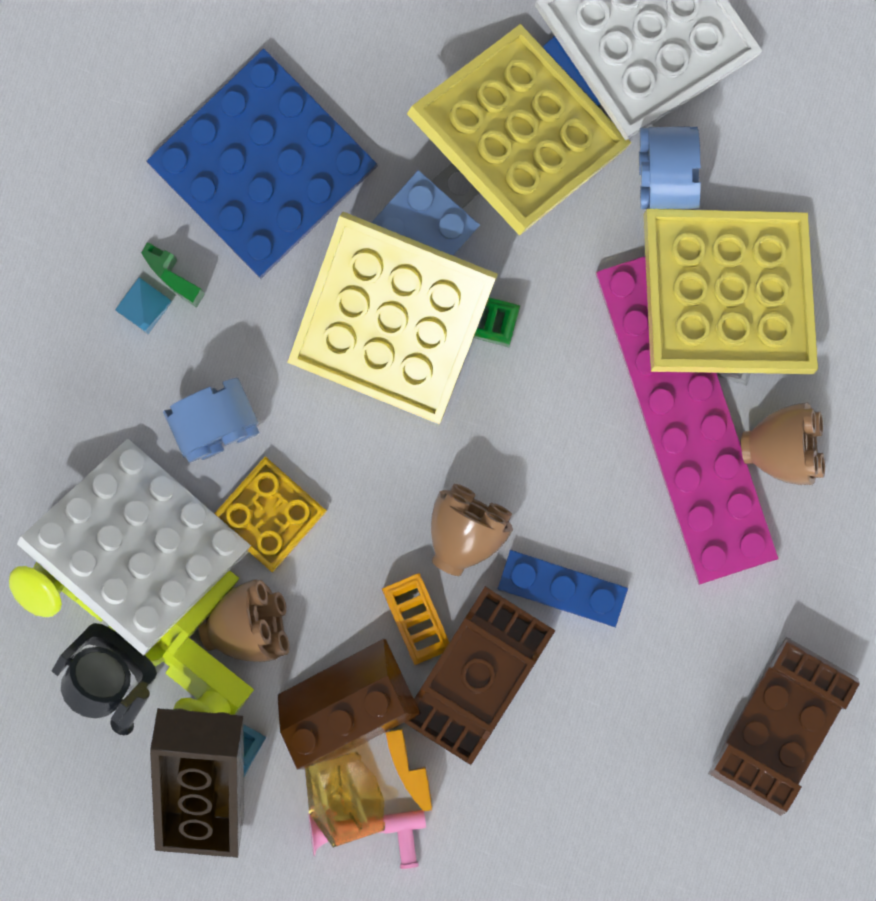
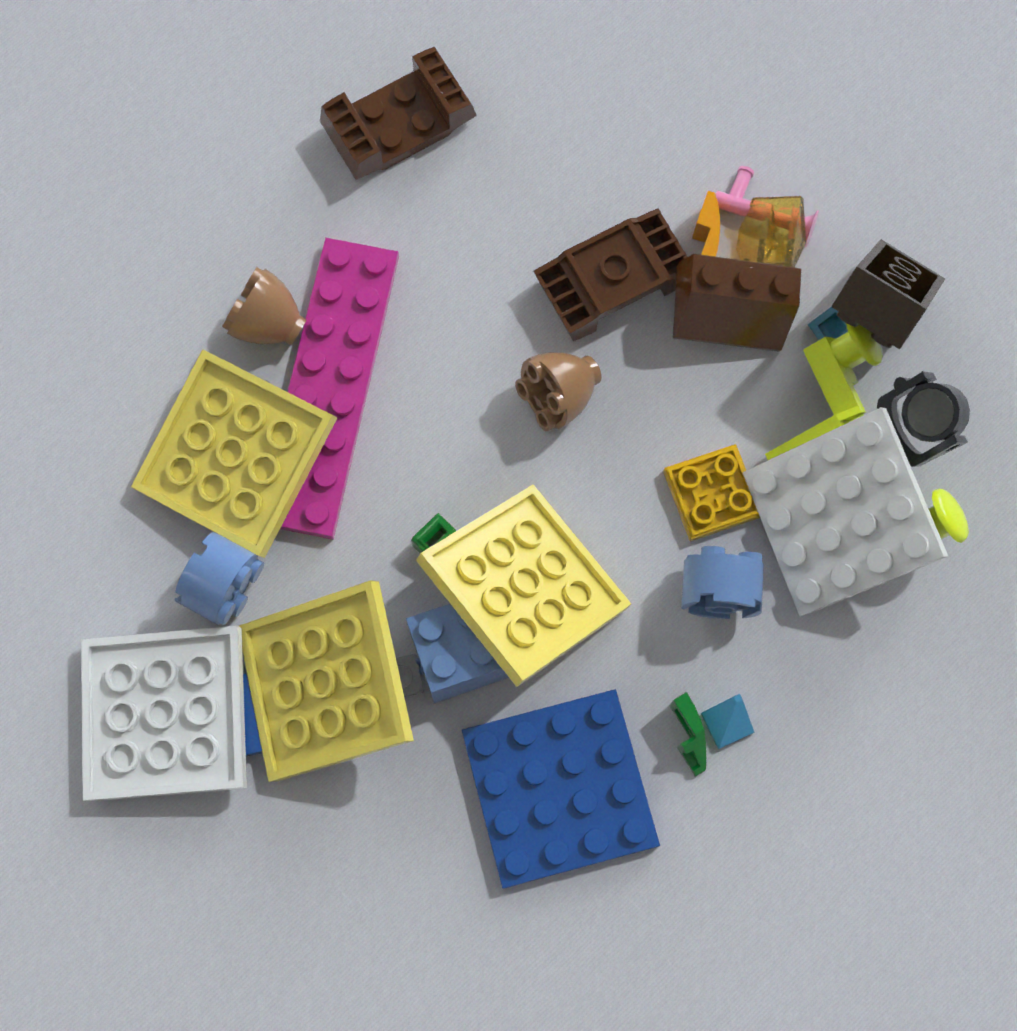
camera: 160 degrees left, 10 degrees down
medium nougat piece [199,579,290,662] -> none
light orange slope [382,573,449,666] -> none
blue plate [497,550,628,628] -> none

